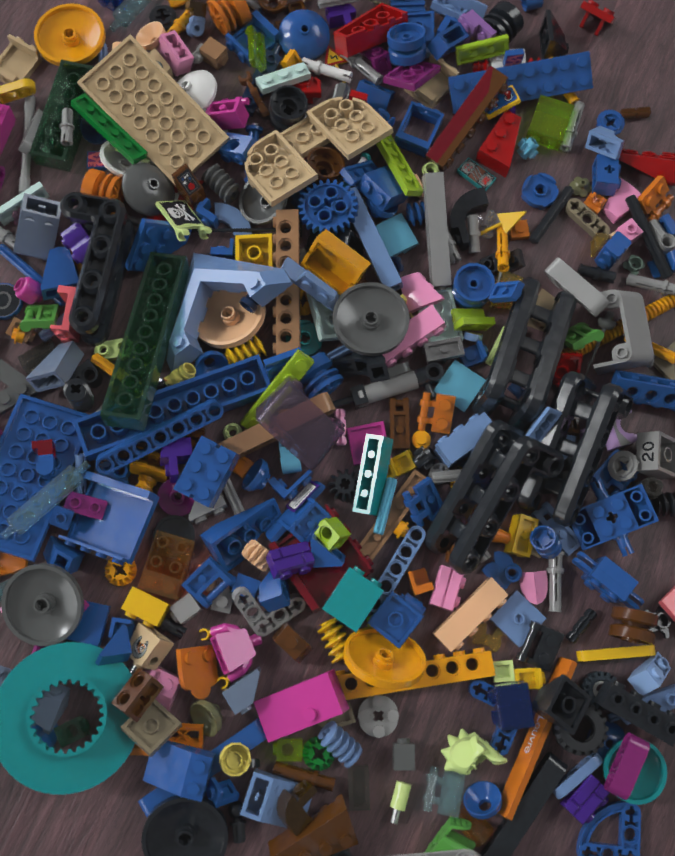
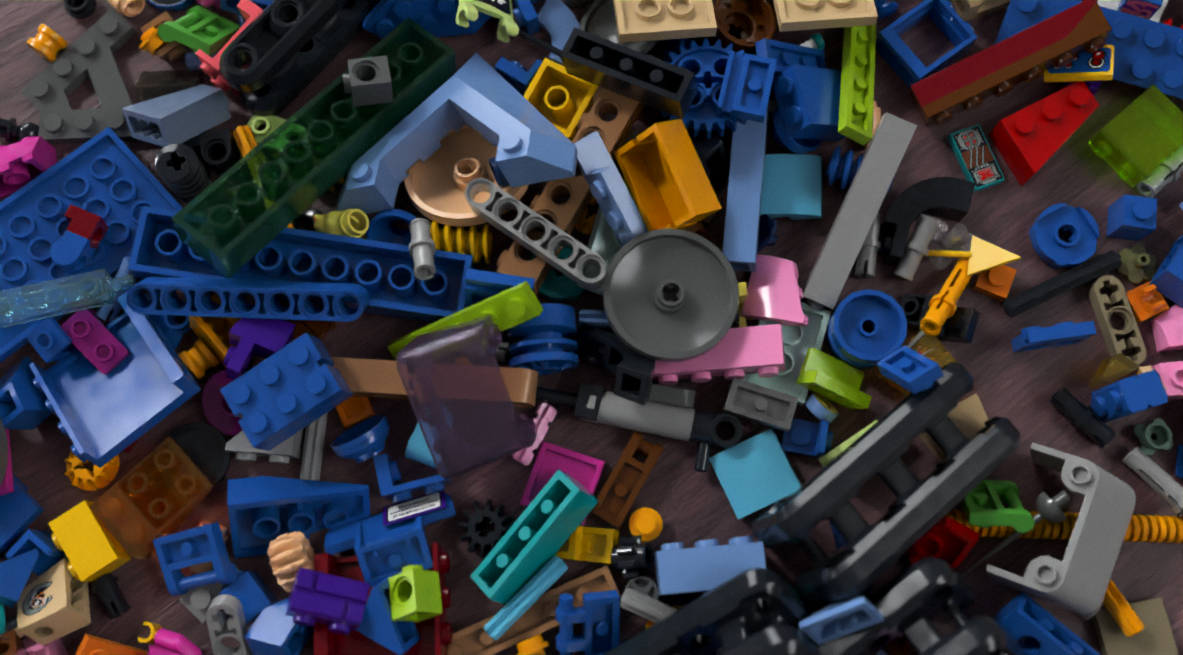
camera: 35 degrees right, 0 degrees up
light grey brick [169,593,203,624] -> none
yellowish green plate [223,423,242,439] -> none
orange plate [417,392,456,434] -> none
yellowish green plate [421,162,439,176] -> none
medium azure gear [517,137,539,160] -> none
light grey beam [544,257,610,317] -> none
none -> dark grey brick [342,55,393,106]
none -> light grey pin [409,218,436,280]
none -> light grey beam [465,178,607,290]
none -> black brick [560,27,698,119]
none -> blue plate [716,50,777,123]
none -> blue plate [1011,321,1097,353]
none -> blue brick [1106,194,1157,241]

